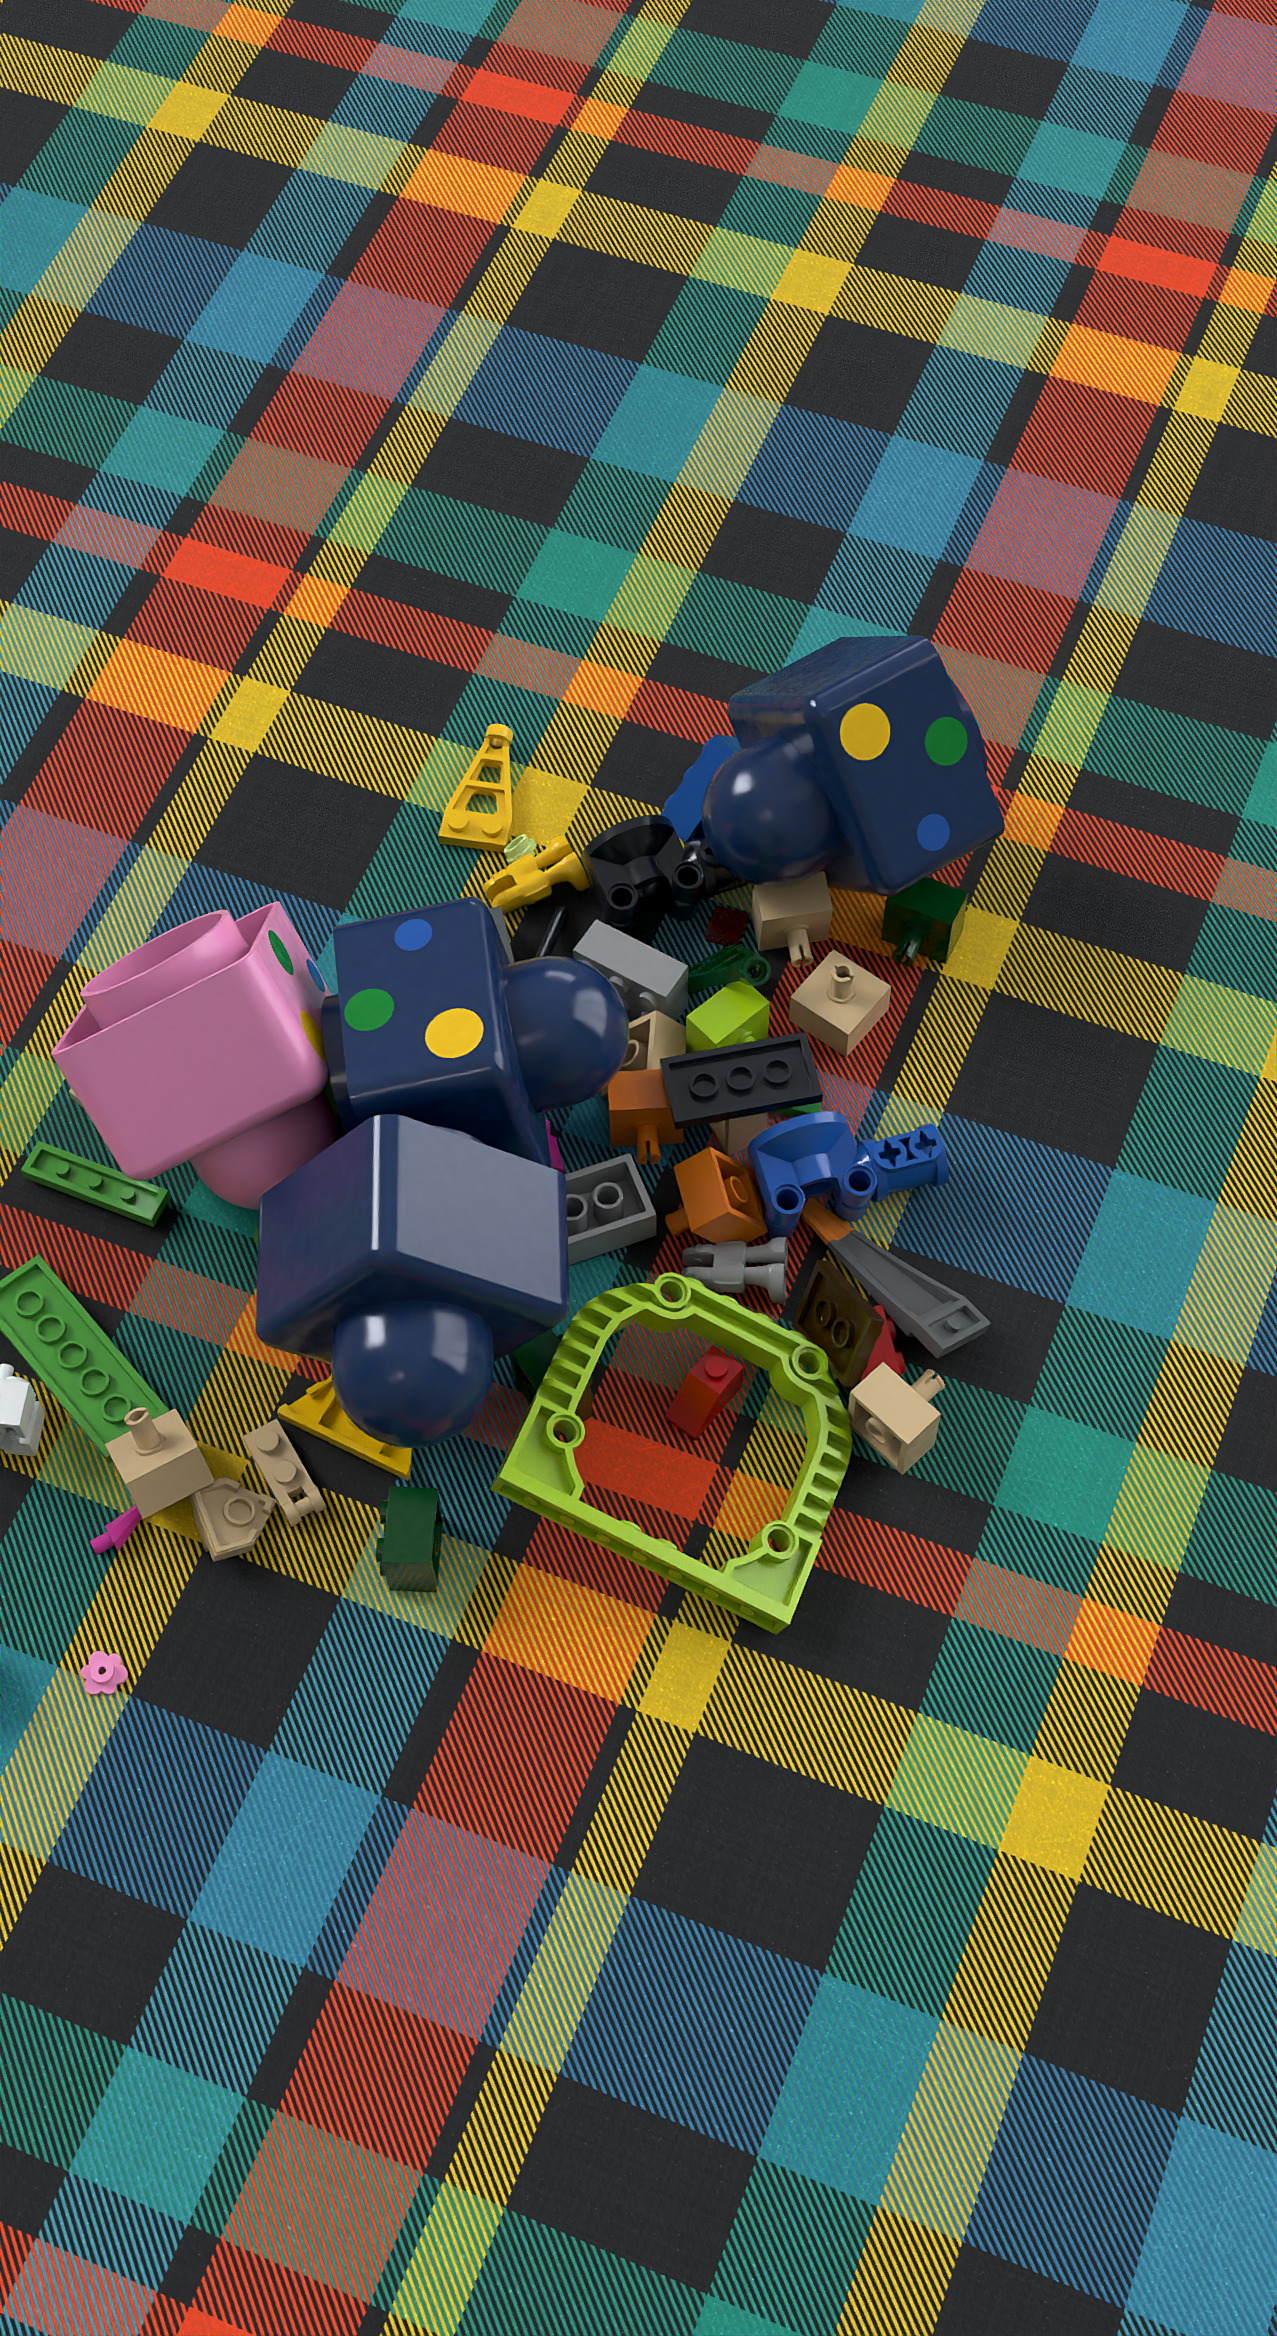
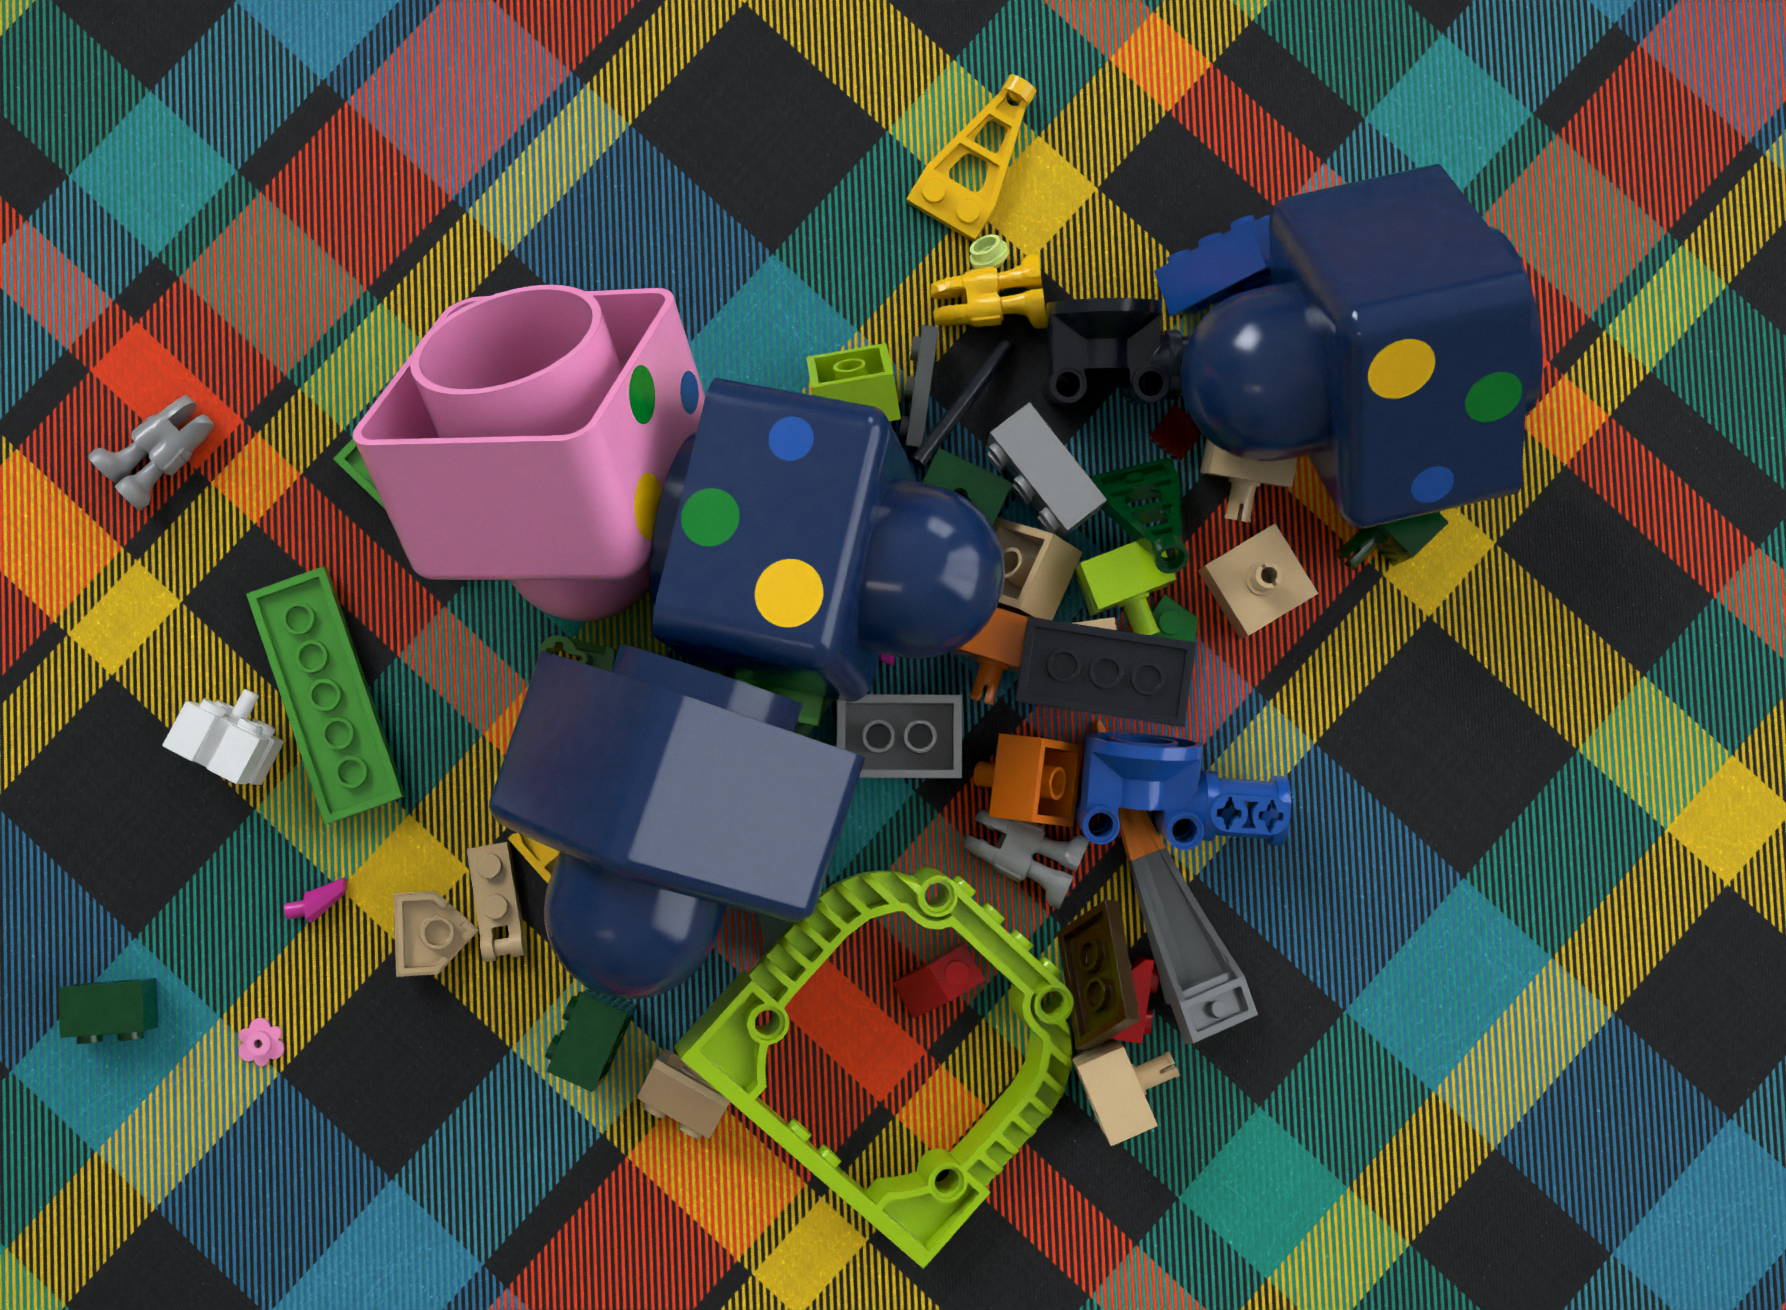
camera: 20 degrees right, 25 degrees up
tan brick [104,1407,215,1519] -> none
none -> tan slope [637,1049,730,1139]

